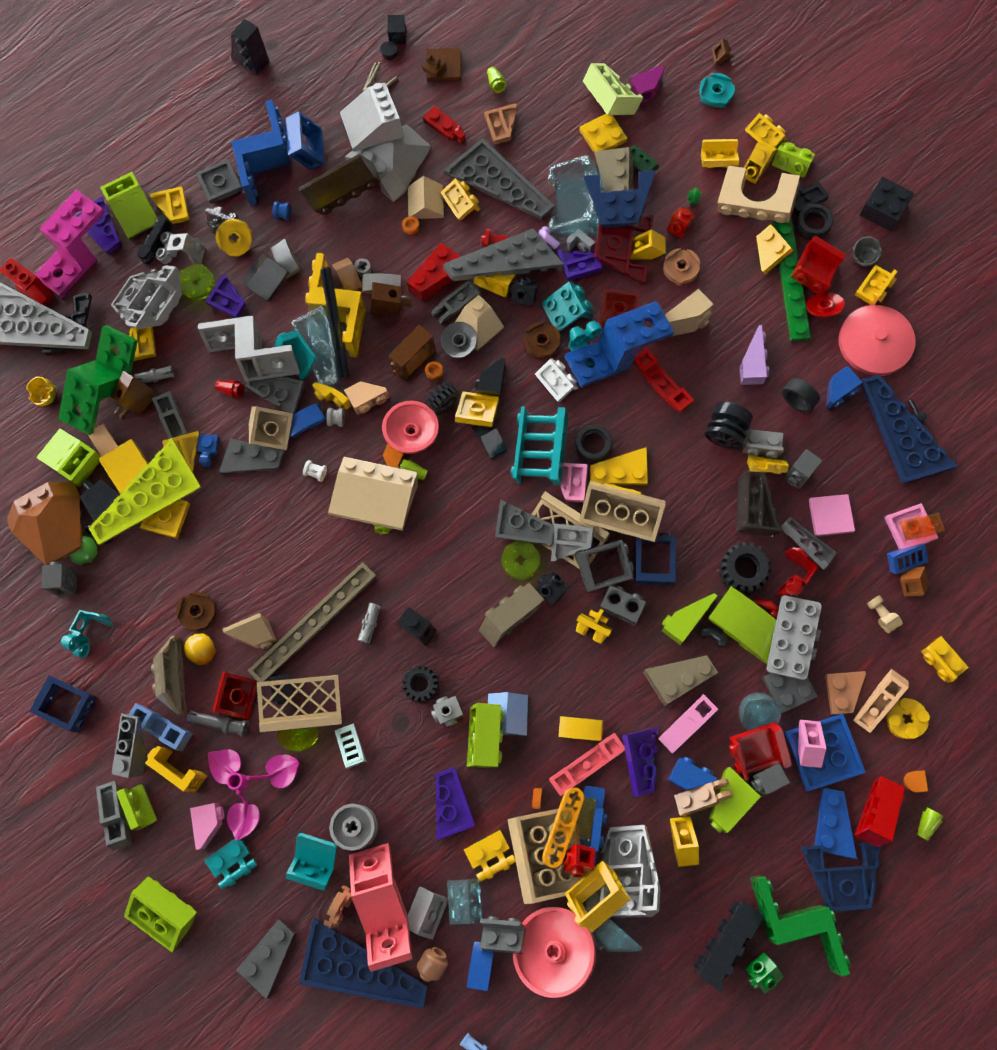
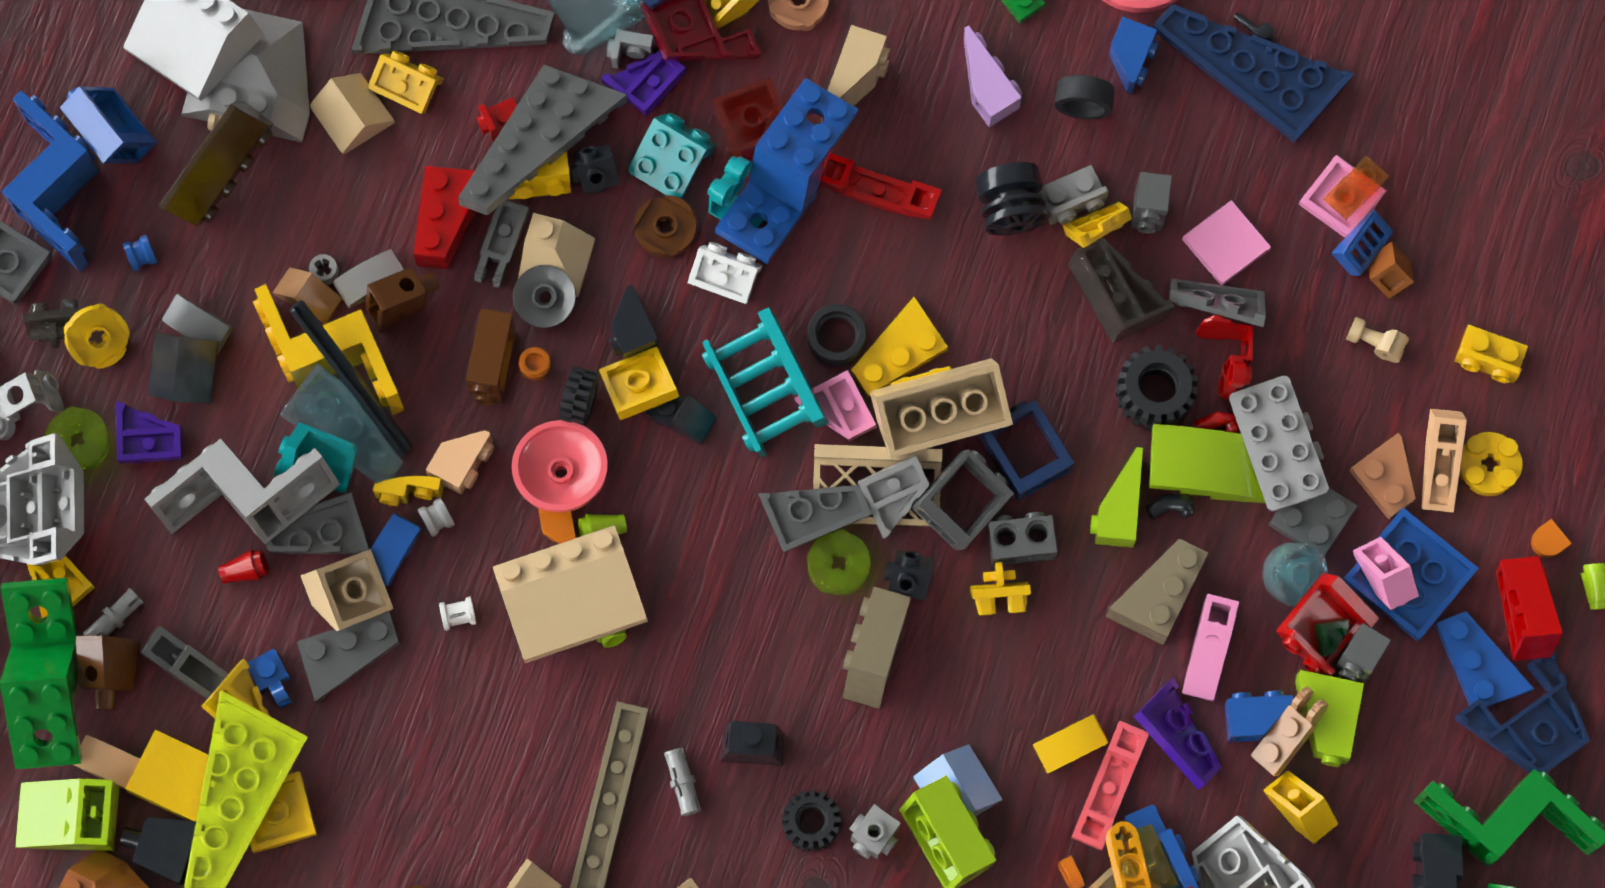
camera: 40 degrees left, 0 degrees up
orange tile [402,216,420,235] -> none
lavender arm [539,226,560,250] -> none
none -> dark green tile [1315,619,1349,657]

